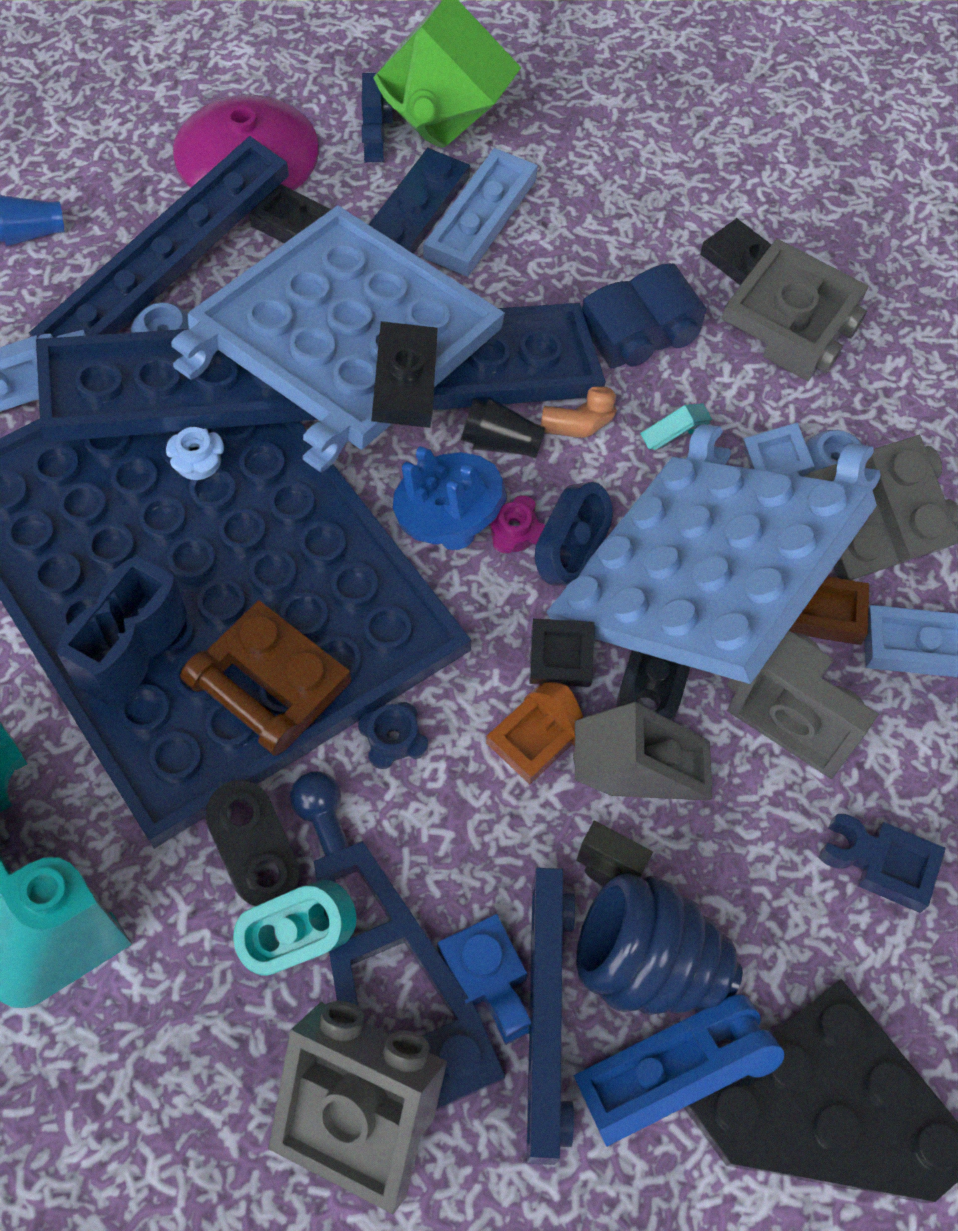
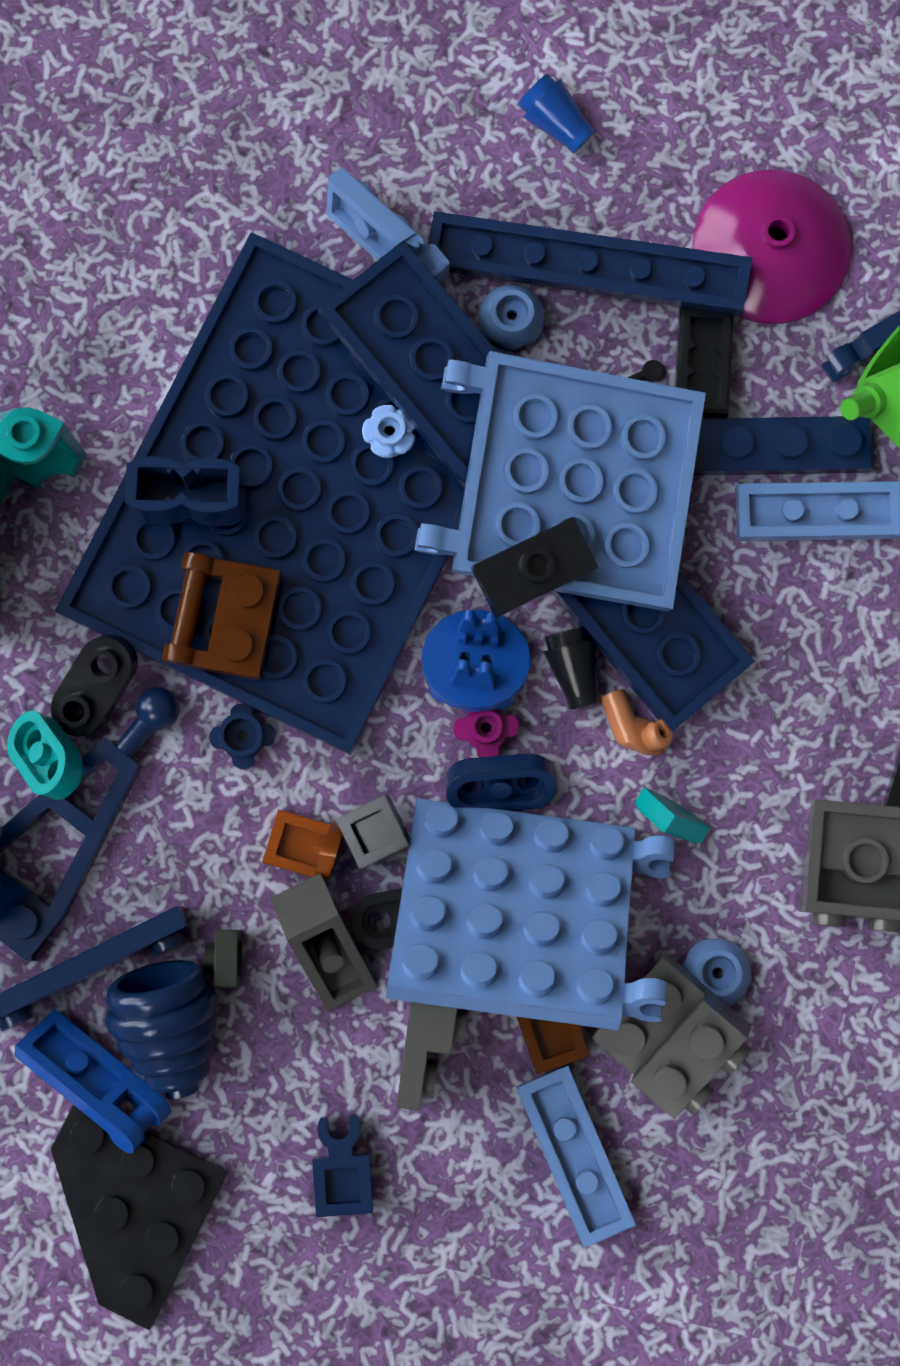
camera: 65 degrees right, 20 degrees up
blue plate [437,914,531,1045] -> none
dark blue brick [582,263,707,368] -> none
medium blue plate [743,422,815,477] -> none

